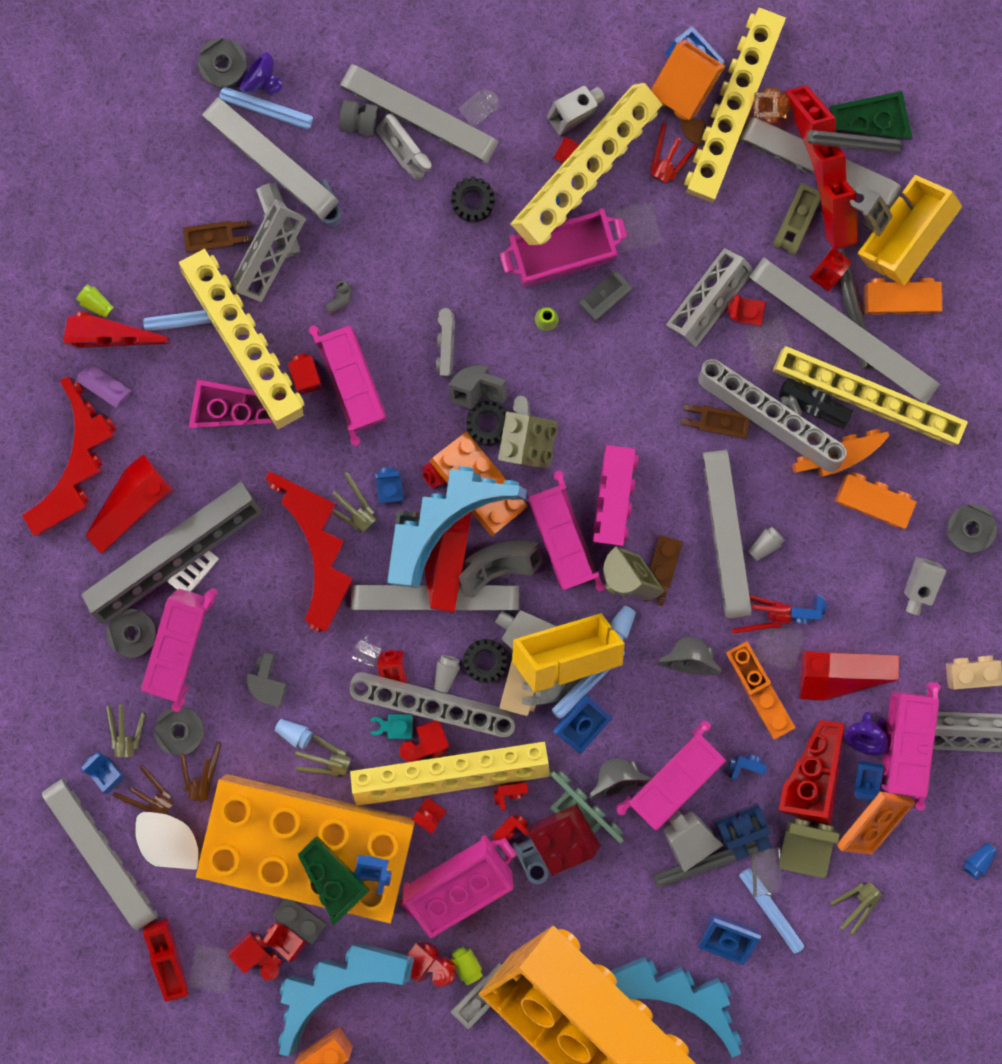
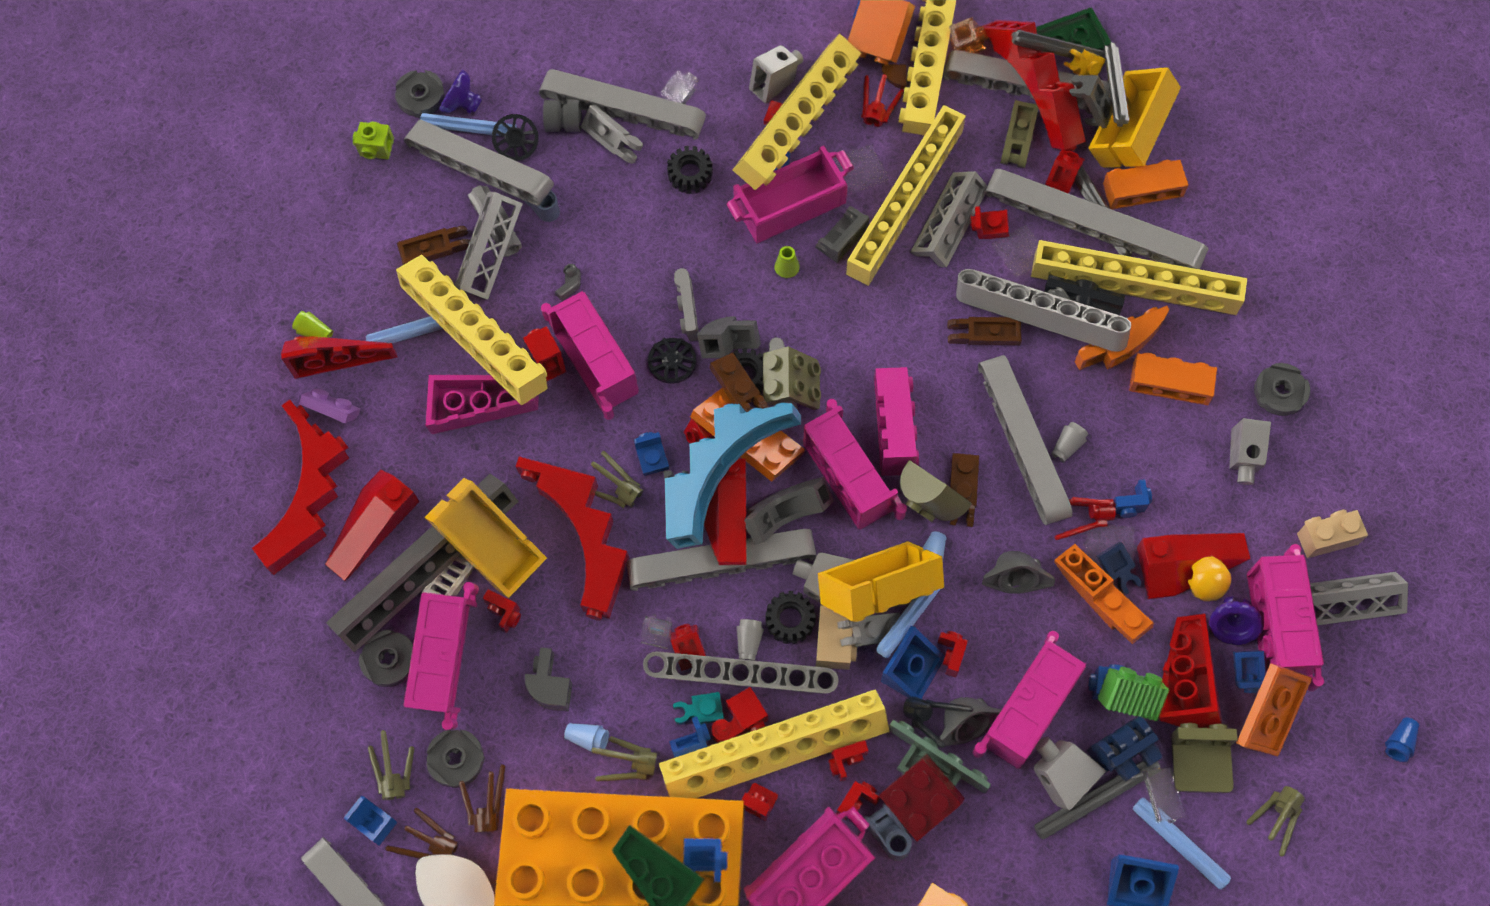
camera: 10 degrees left, 20 degrees down
none -> lime brick [353,122,394,160]
none -> yellow piece [424,478,547,598]
none -> red bracket [482,589,521,633]
none -> black wheel [492,114,539,161]
none -> black wheel [648,338,697,384]
none -> blue bracket [669,716,711,758]
none -> reddish brown hinge [709,352,769,412]
none -> light yellow brick [846,105,966,286]
none -> black plant [903,696,974,748]
none -> red bracket [937,631,968,678]
none -> yellow plate [1064,49,1106,75]
none -> dark blue plate [1096,542,1141,594]
none -> bright green brick [1098,667,1169,721]
none -> axle [1104,42,1129,127]
none -> yellow hair [1188,556,1231,601]

